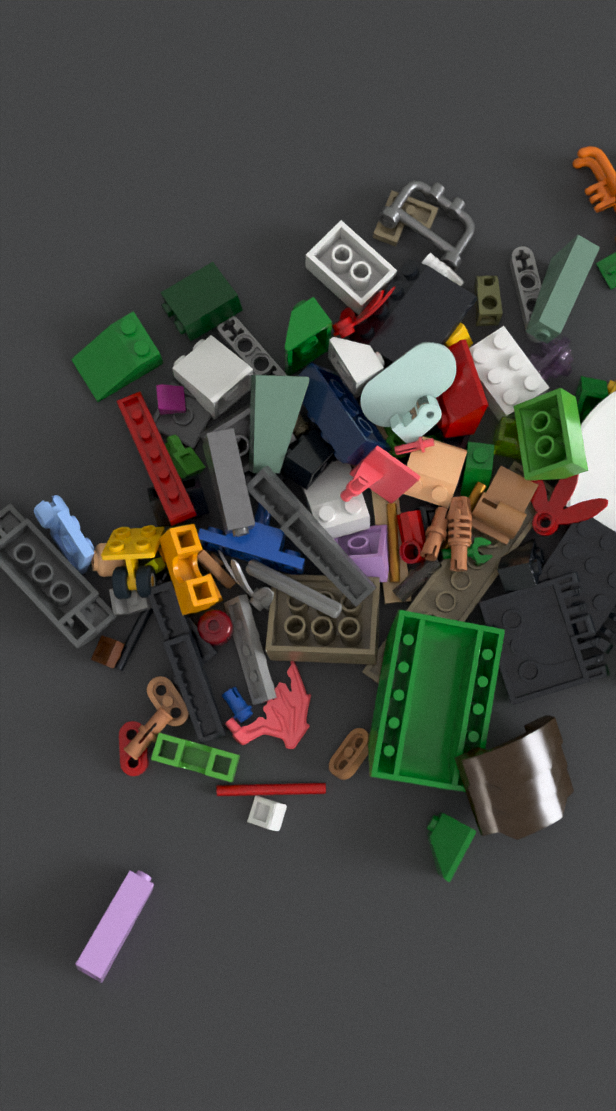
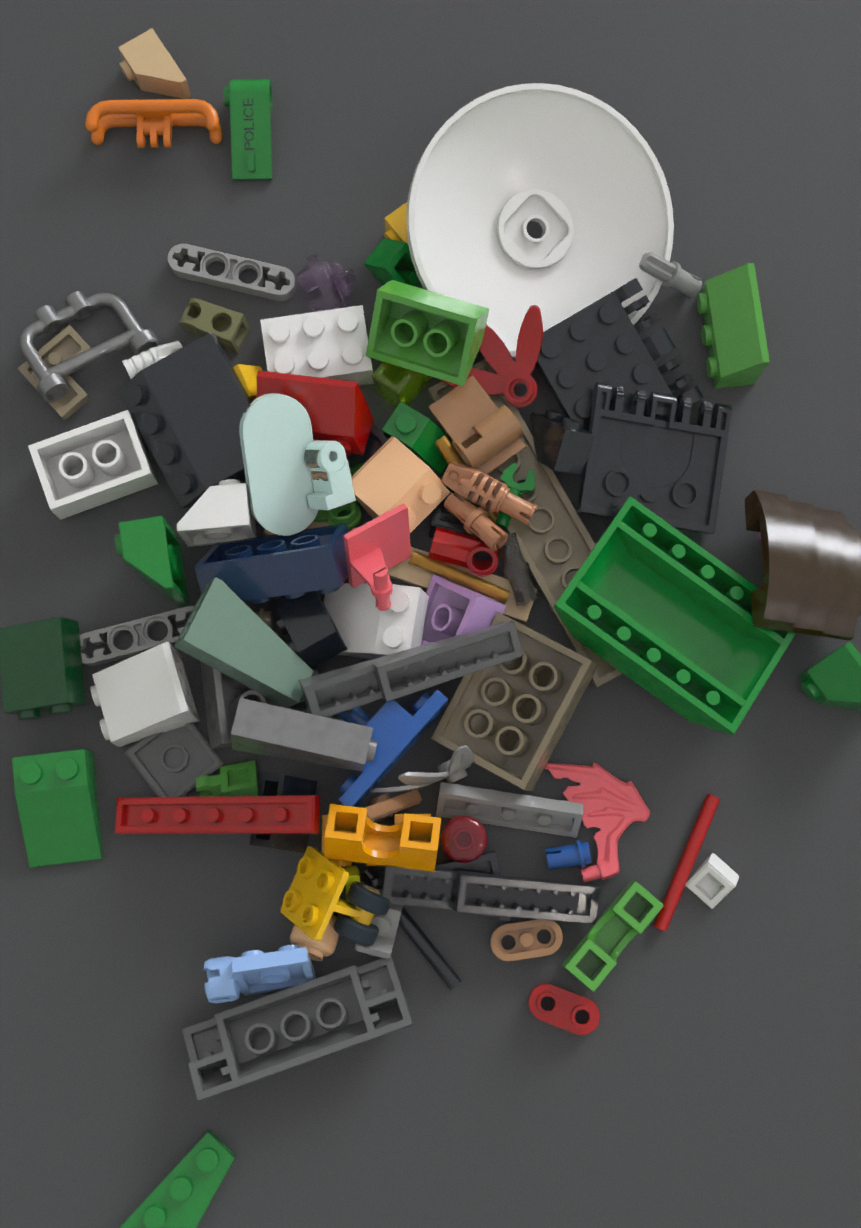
camera: 65 degrees left, 0 degrees up
lavender slope [76,870,154,983] -> none
reddish brown plate [91,635,125,669] -> none
nougat pin [124,707,173,760] -> none
magenta slope [156,384,186,415] -> none
light grey axle [246,559,342,618] -> none
medium nougat plate [329,728,370,780] -> none
red plant [332,287,396,339] -> none
coral piece [394,436,435,455] -> none
sand green slope [526,235,600,344] -> none

